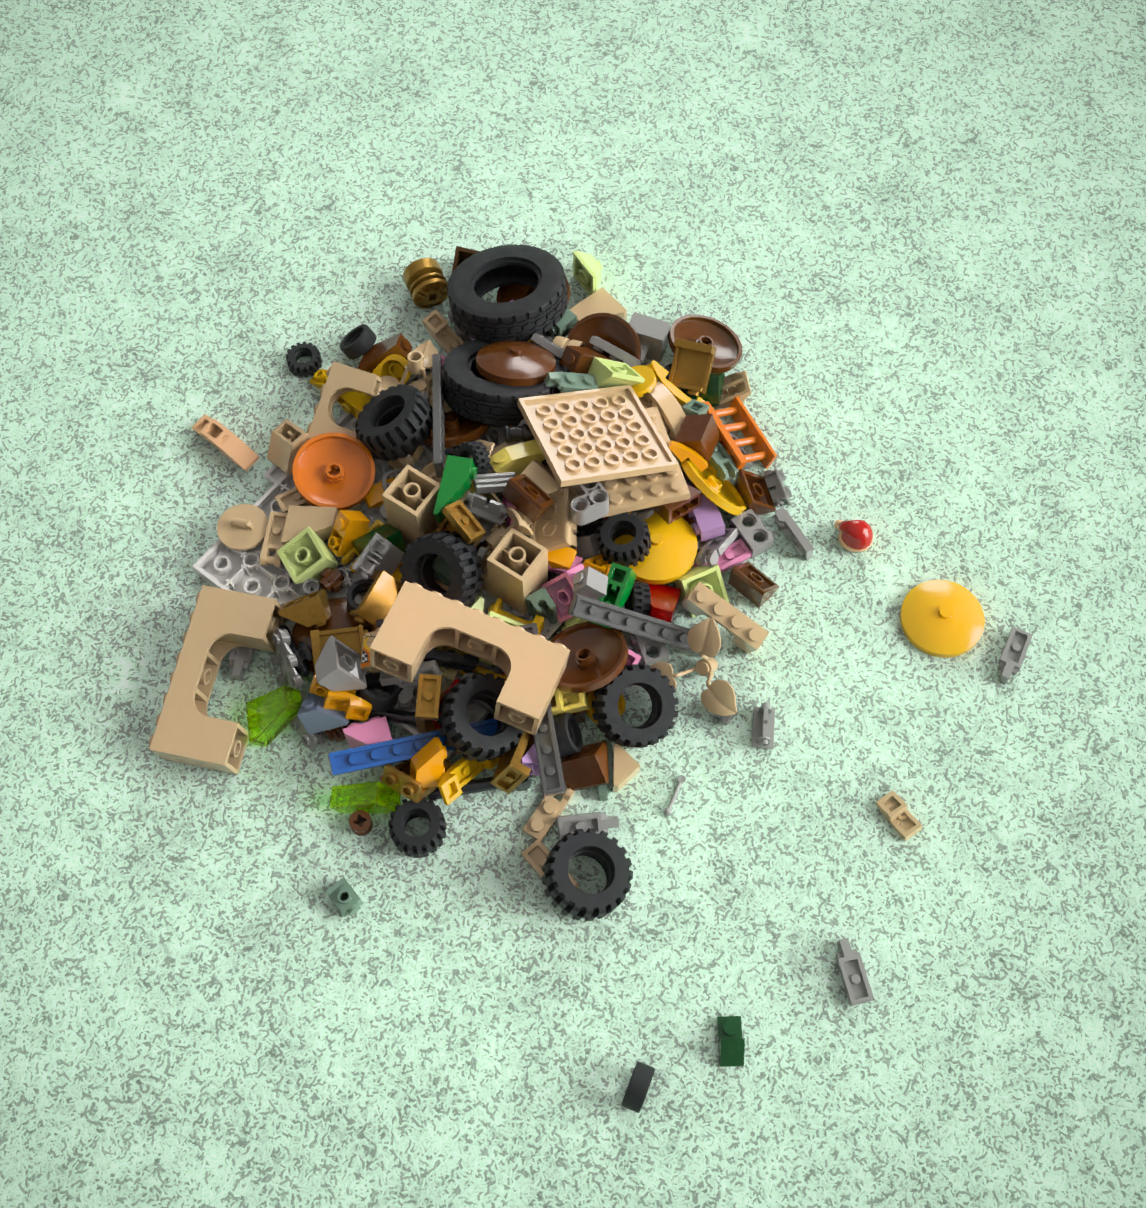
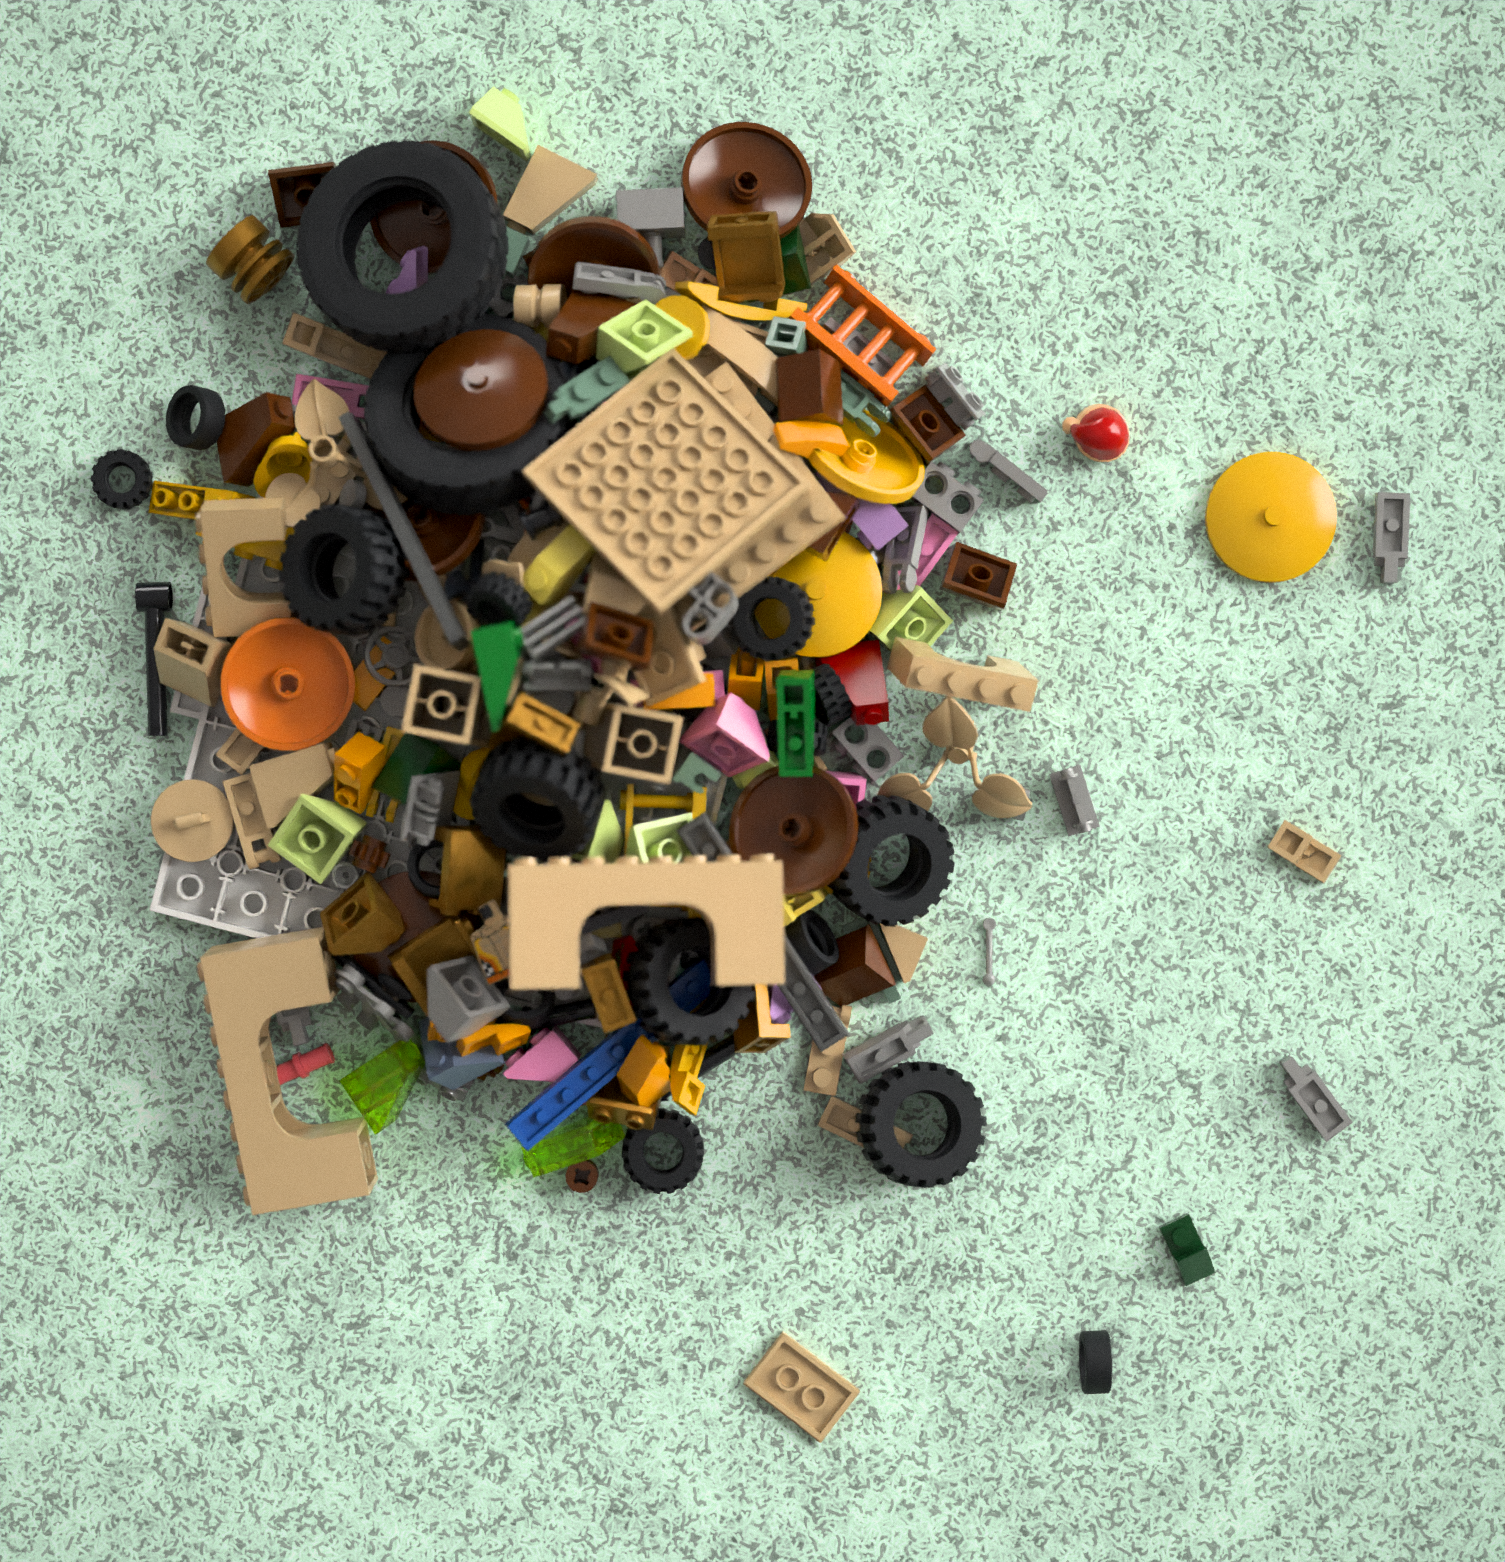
camera: 20 degrees left, 25 degrees up
light nougat slope [191,414,260,471] -> none
sand green brick [325,877,363,917] -> none
light grey tile [531,333,564,358] -> none
dark grey tile [568,593,715,658] -> none
light grey brick [573,566,608,600] -> none
none -> black piece [135,582,173,736]
none -> coral pin [276,1043,335,1085]
none -> tan tile [743,1331,860,1443]

